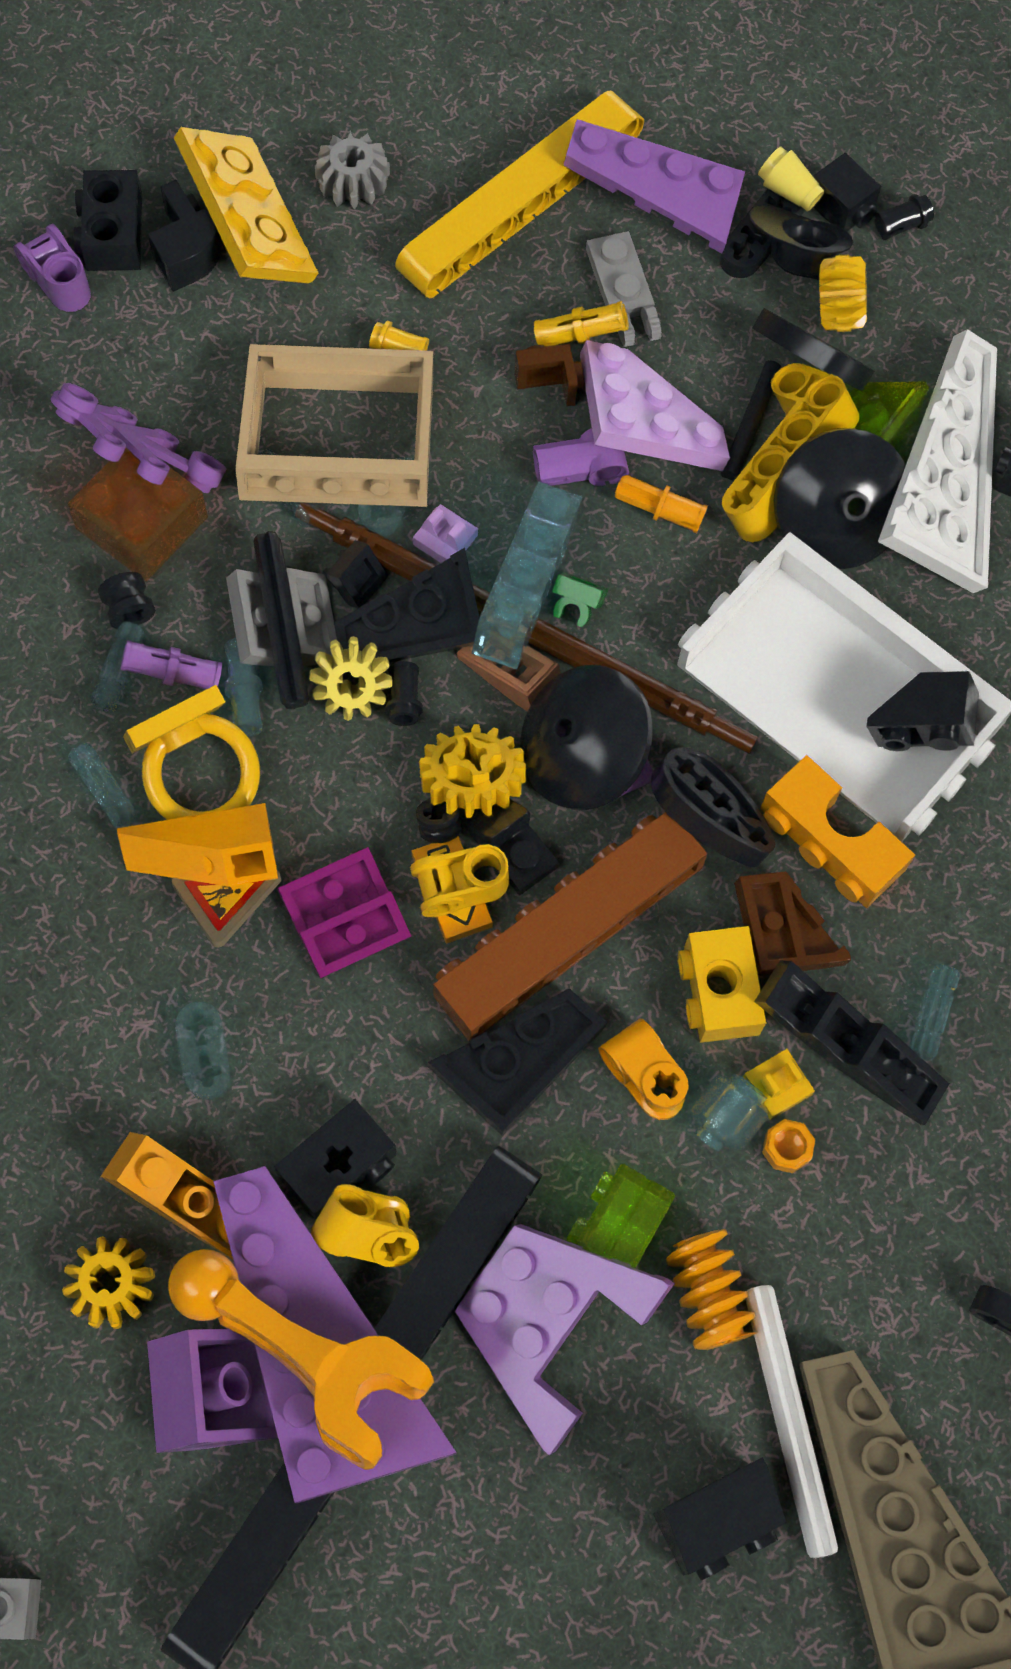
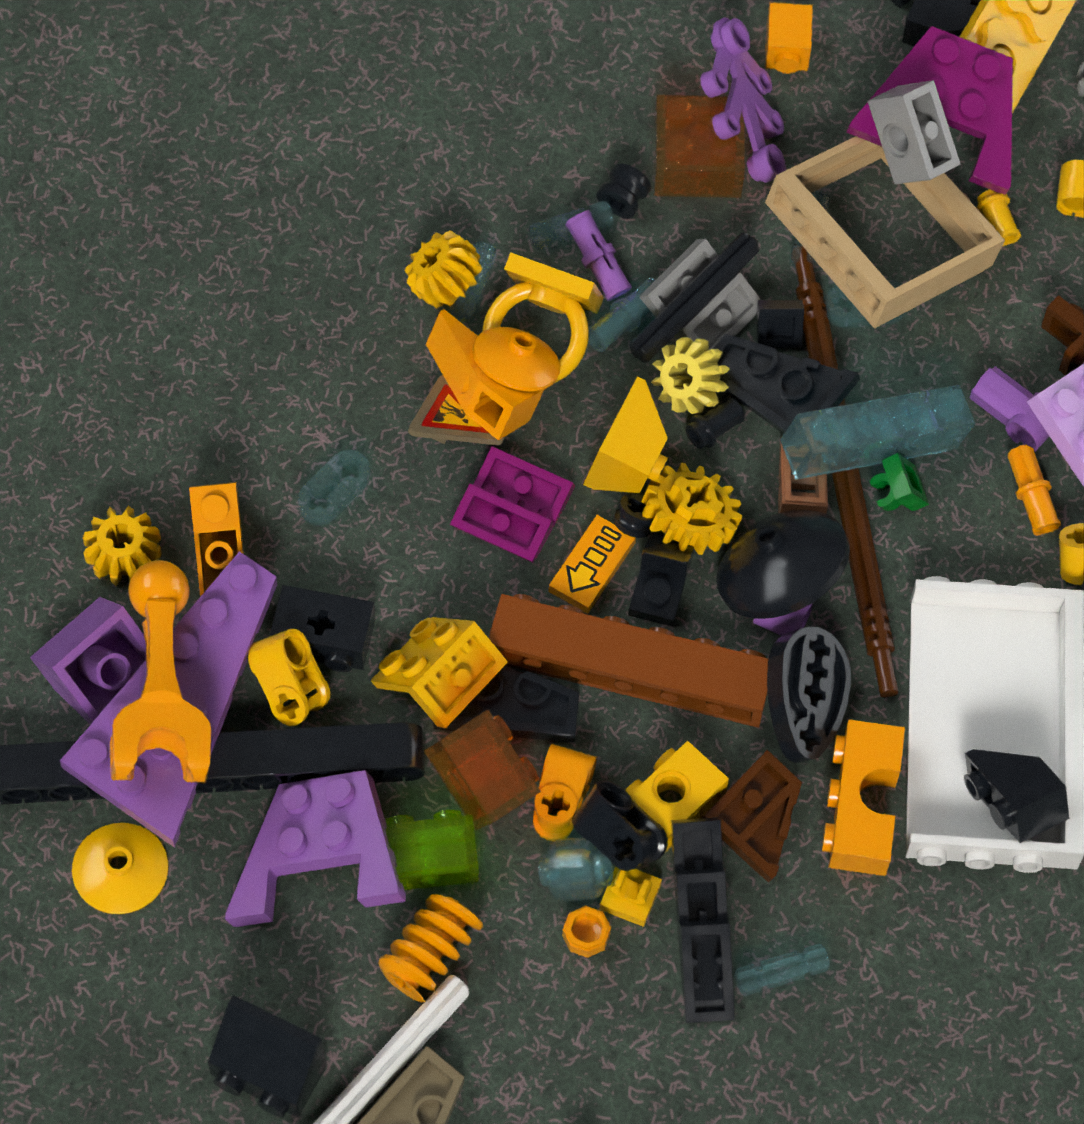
camera: 55 degrees right, 5 degrees down
yellow piece [410,844,509,917] -> none
lavender tile [413,504,478,563] -> none
none -> yellow dish [72,823,169,914]
none -> yellow bracket [371,617,508,728]
none -> yellow gear [404,230,483,309]
none -> clear orange brick [424,710,541,831]
none -> light orange dish [473,327,560,392]
none -> black piece [572,780,667,871]
none -> yellow slope [583,376,668,493]
none -> light orange brick [765,2,813,73]
none -> magenta wing [846,26,1013,195]
none -> light grey brick [868,80,960,184]

